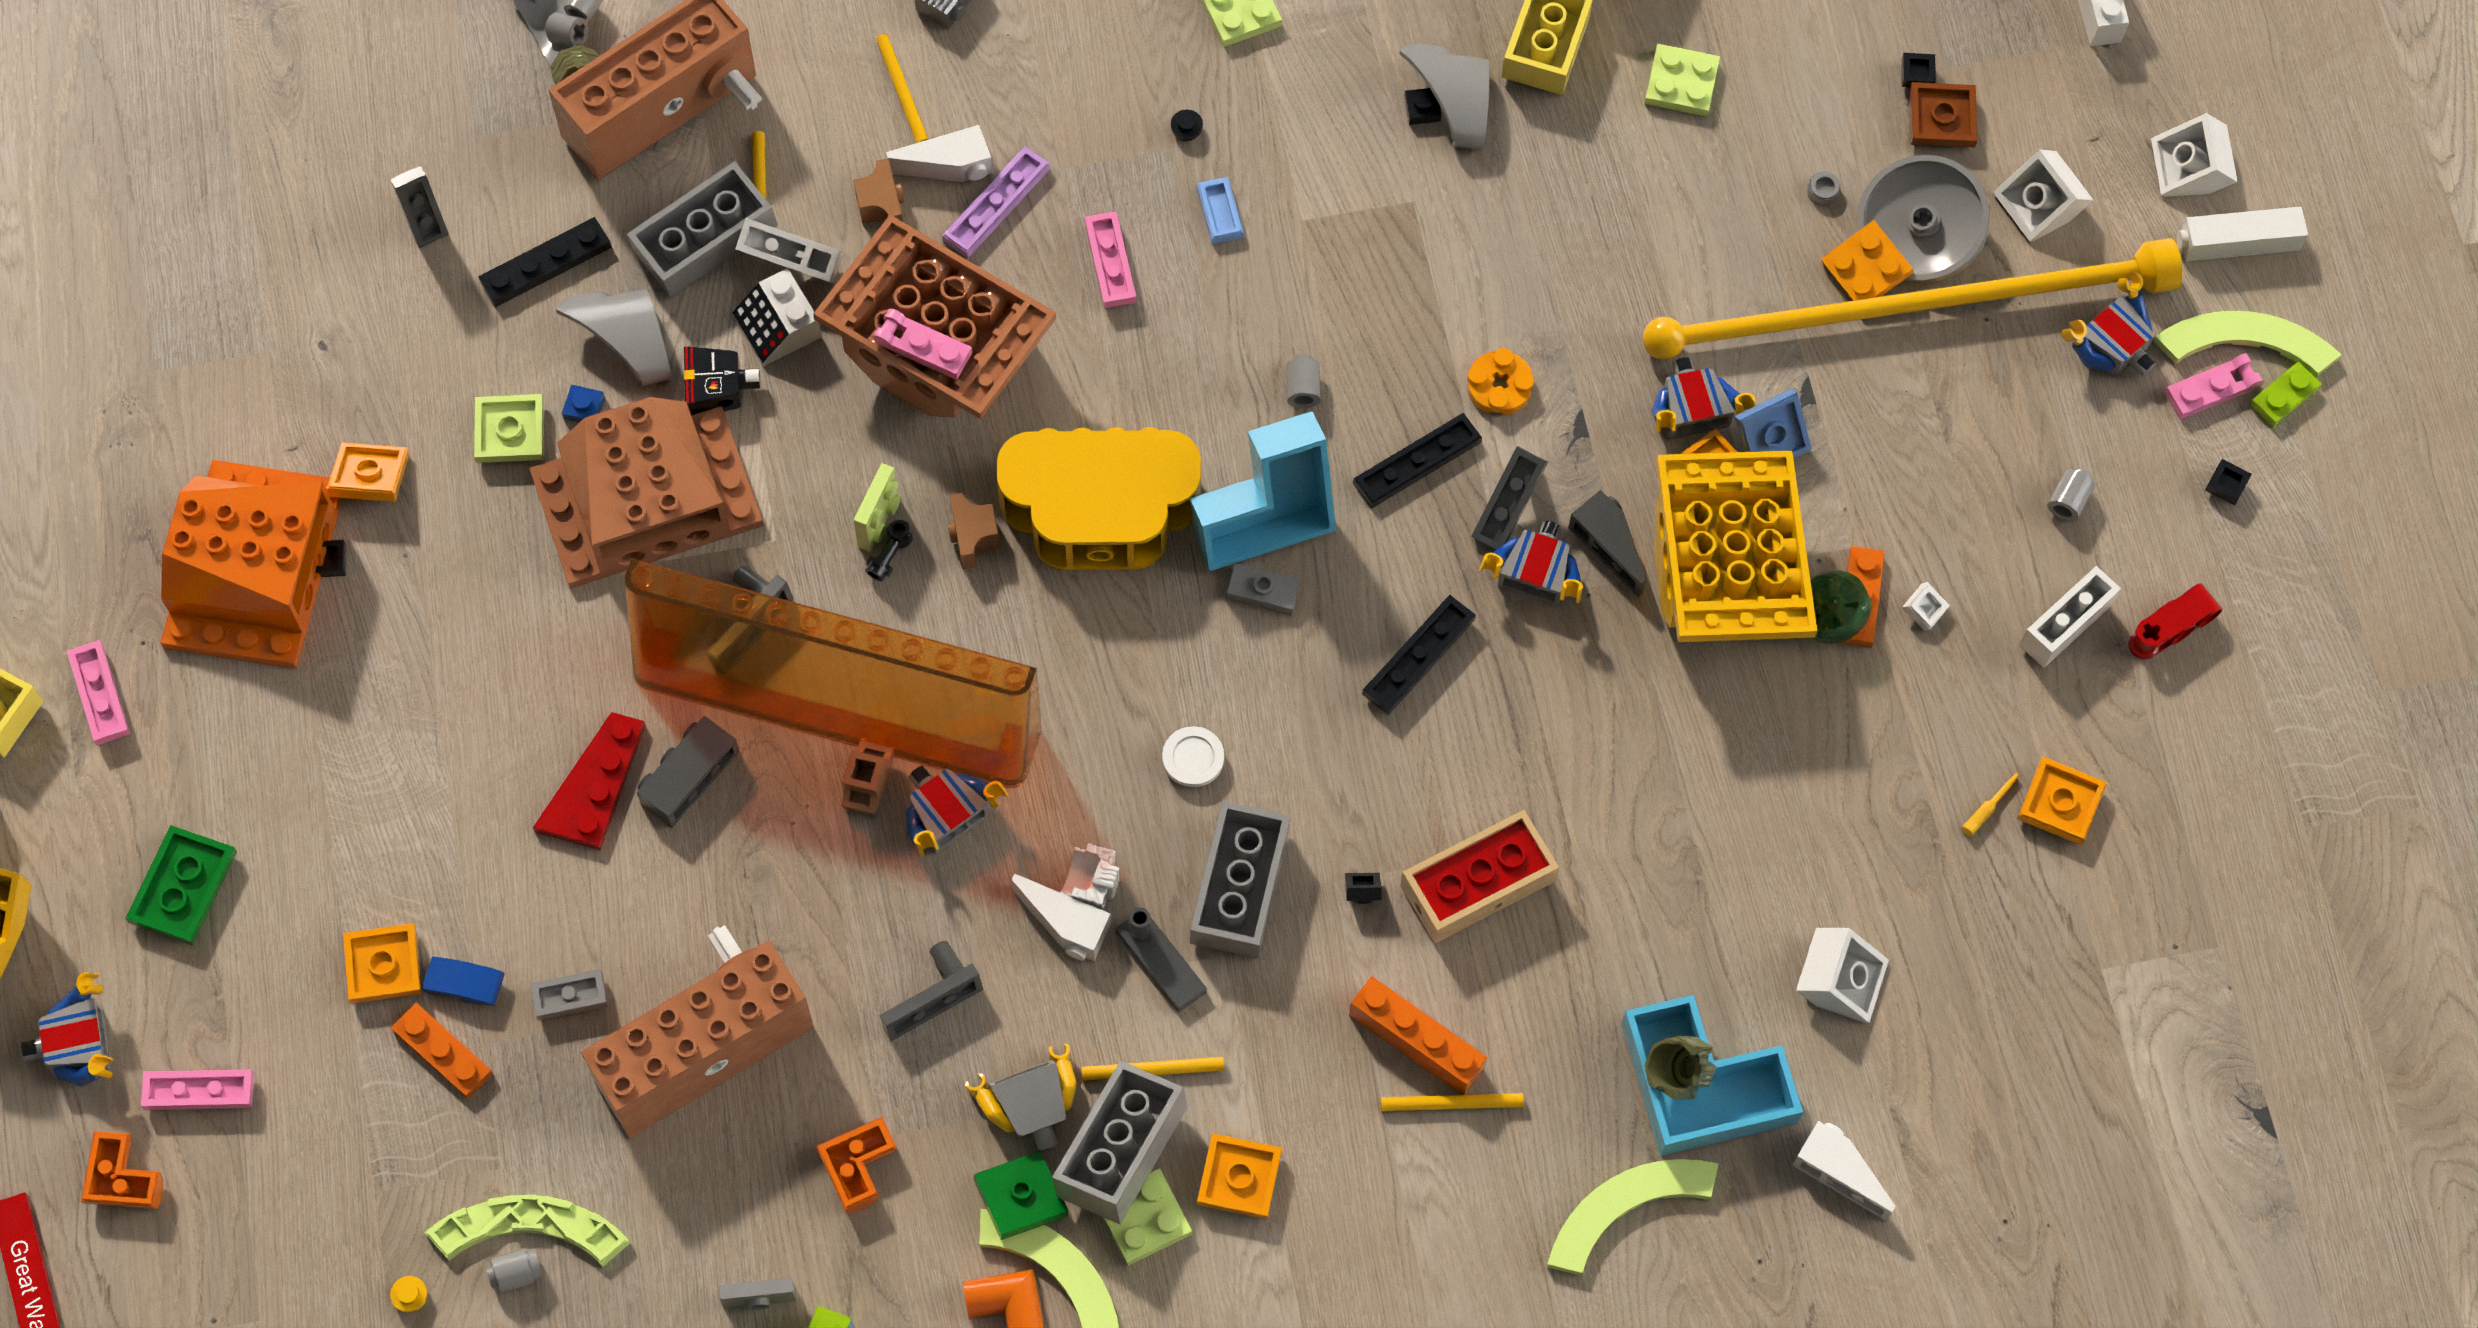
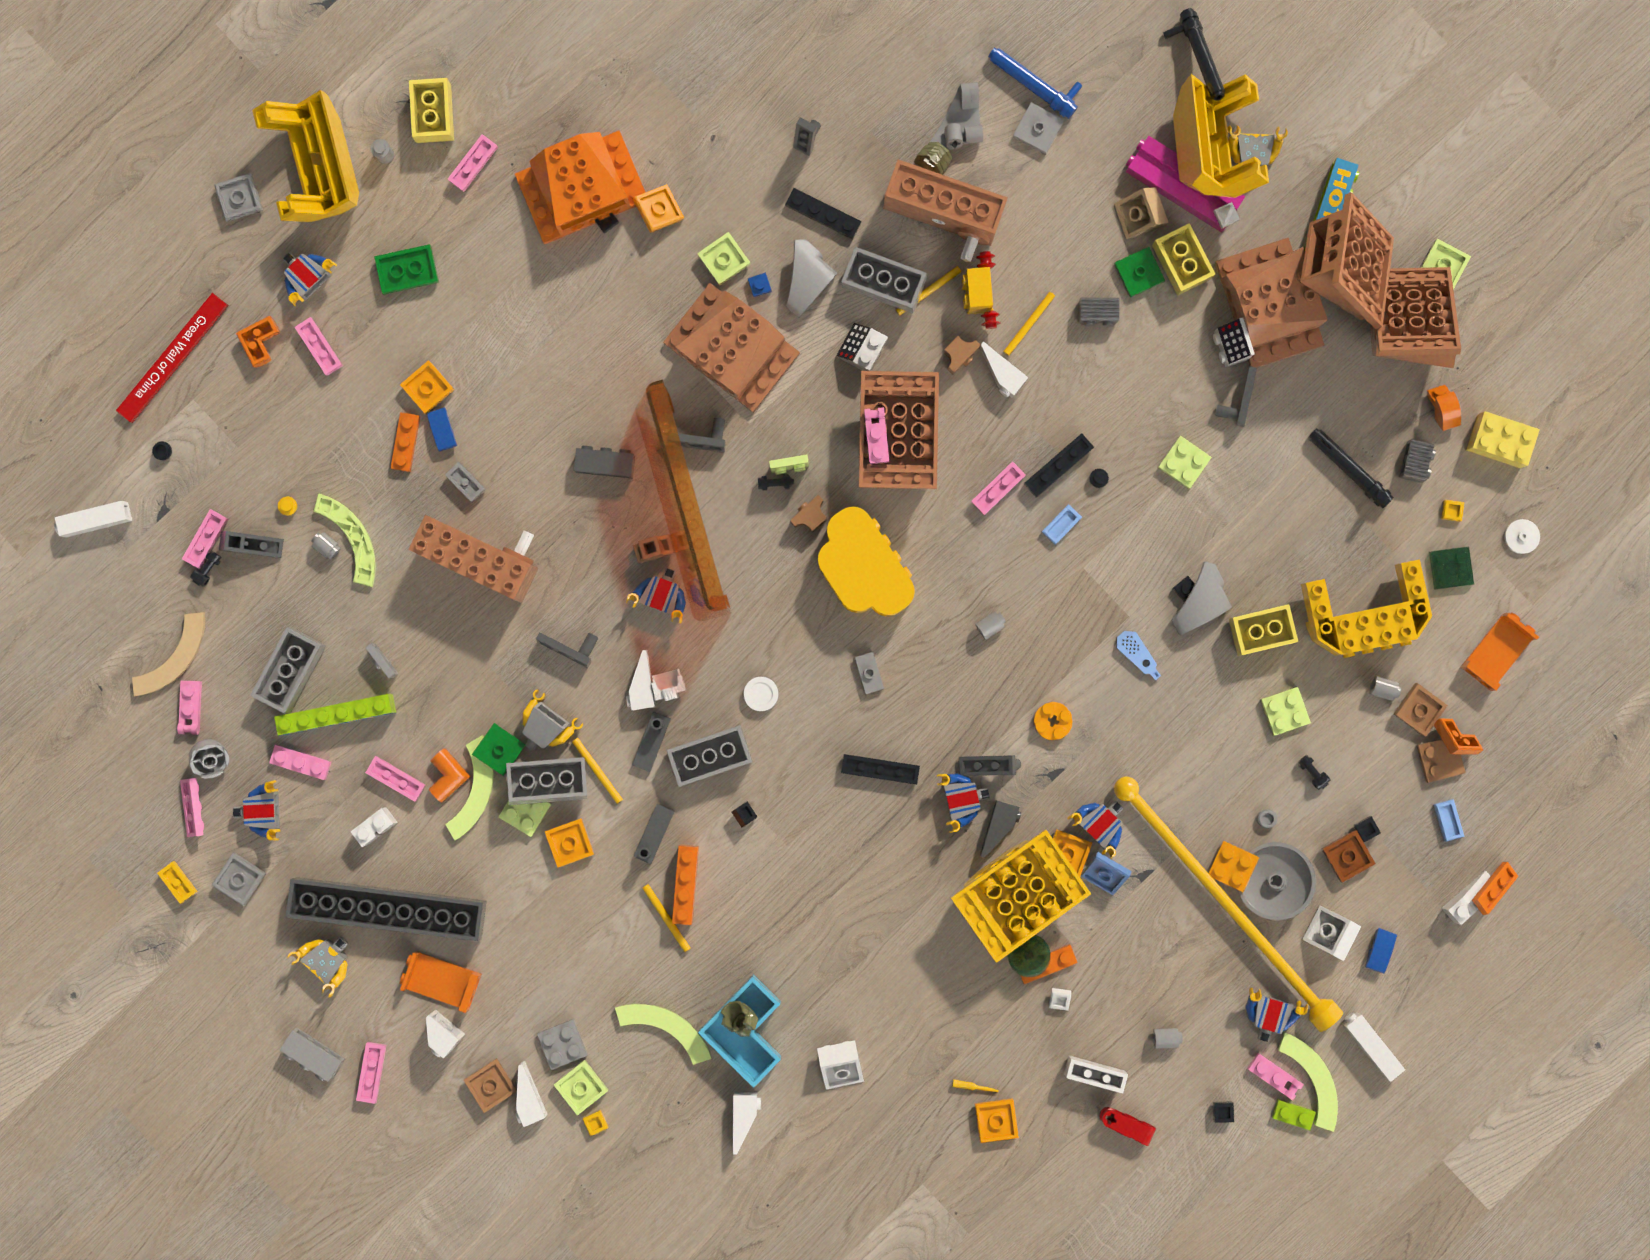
camera: 65 degrees right, 20 degrees up
red wing [533,712,646,850] -> none
black torso [684,346,761,416] -> none
white slope [735,218,844,284] -> none
orange brick [816,1117,897,1213] -> none
lavender tile [942,146,1050,259] -> none
medium azure piece [1190,412,1336,571] -> none
black tile [1353,413,1482,508] -> none
brick [1400,810,1559,944] -> none
white slope [2151,113,2238,197] -> none
none -> dark grey piece [634,803,675,864]
none -> yellow brick [961,251,1001,329]
none -> black plate [1024,433,1094,498]
none -> light blue piece [1116,631,1161,681]
none -> black bar [1298,755,1331,790]
none -> blue slope [1365,928,1397,974]

